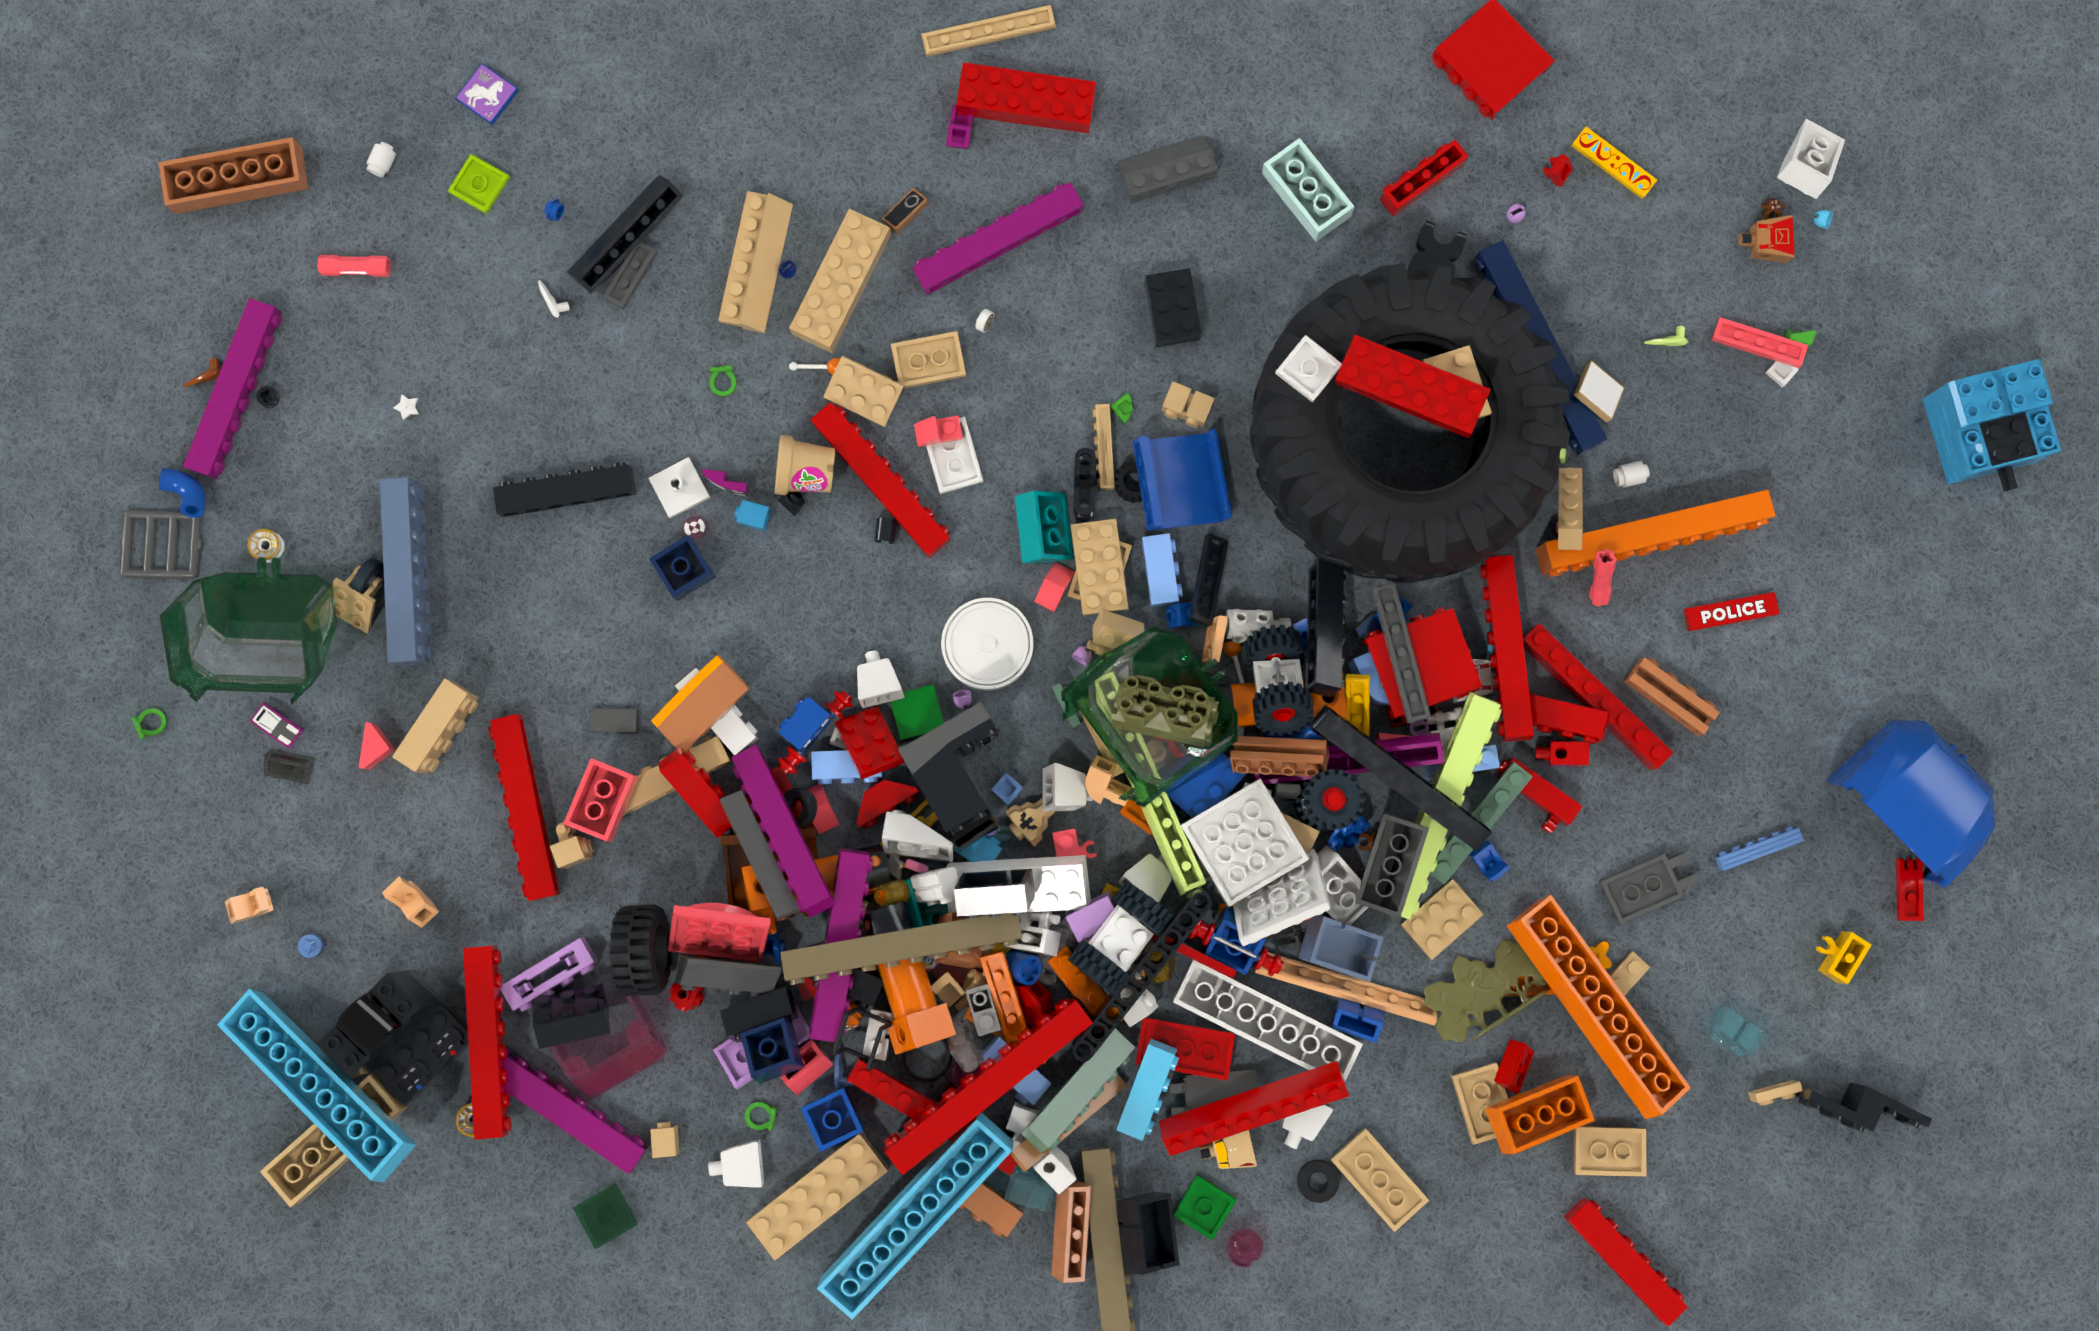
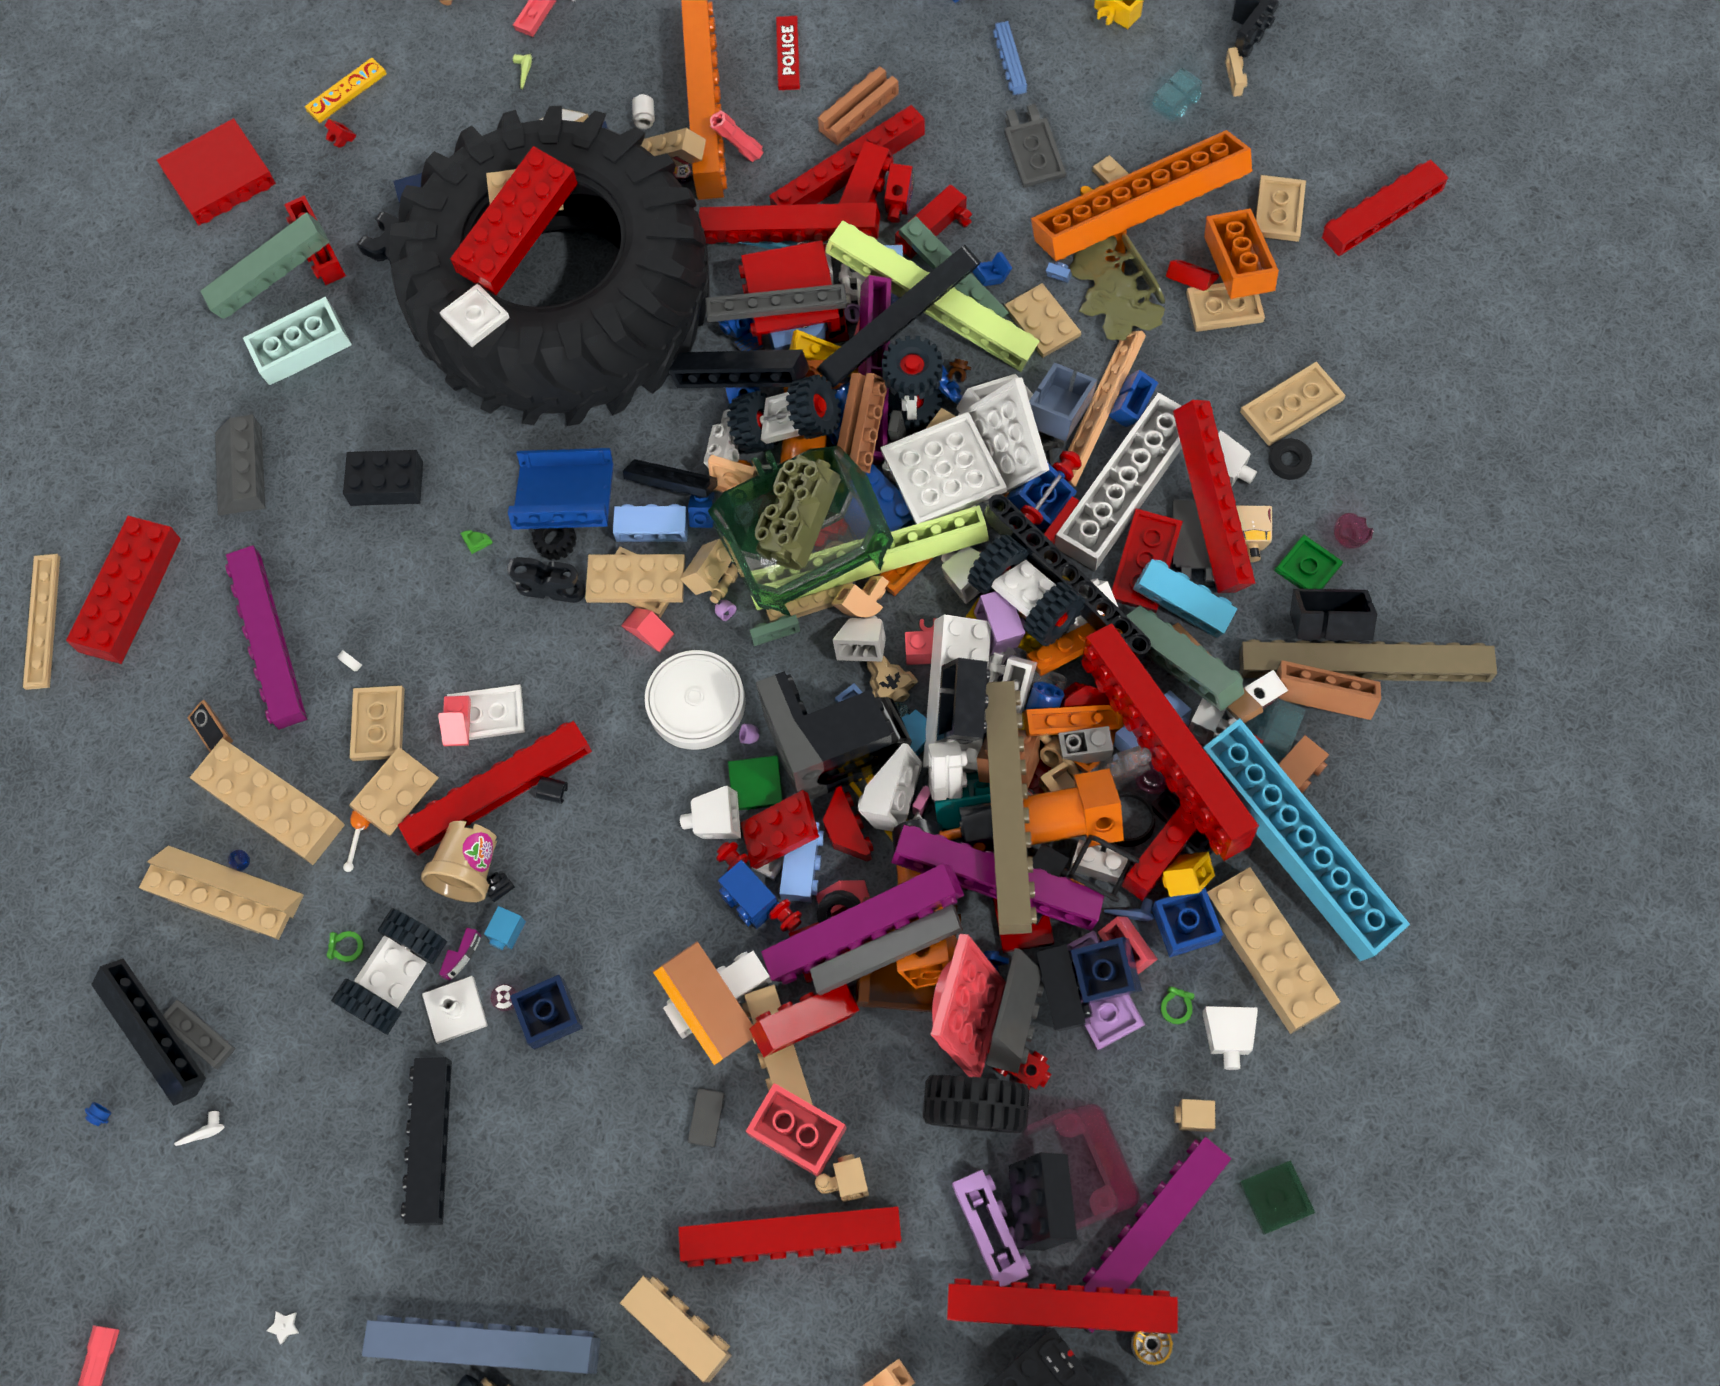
camera: 75 degrees left, 15 degrees down
lime tile [448,154,510,214] -> none
clear yellow brick [874,879,910,907] -> none
magenta slope [946,105,973,149] -> none
teal slope [1015,491,1073,564] -> none
tan piece [1092,404,1115,491] -> none
tan piece [1161,381,1215,428] -> none
dark grey slope [1355,813,1429,918] -> none
lavender hinge [1507,204,1526,223] -> none
none -> sand green brick [201,212,330,319]
none -> plate [331,908,448,1035]
none -> medium blue plate [1046,262,1072,283]
none -> yellow brick [1162,851,1215,897]

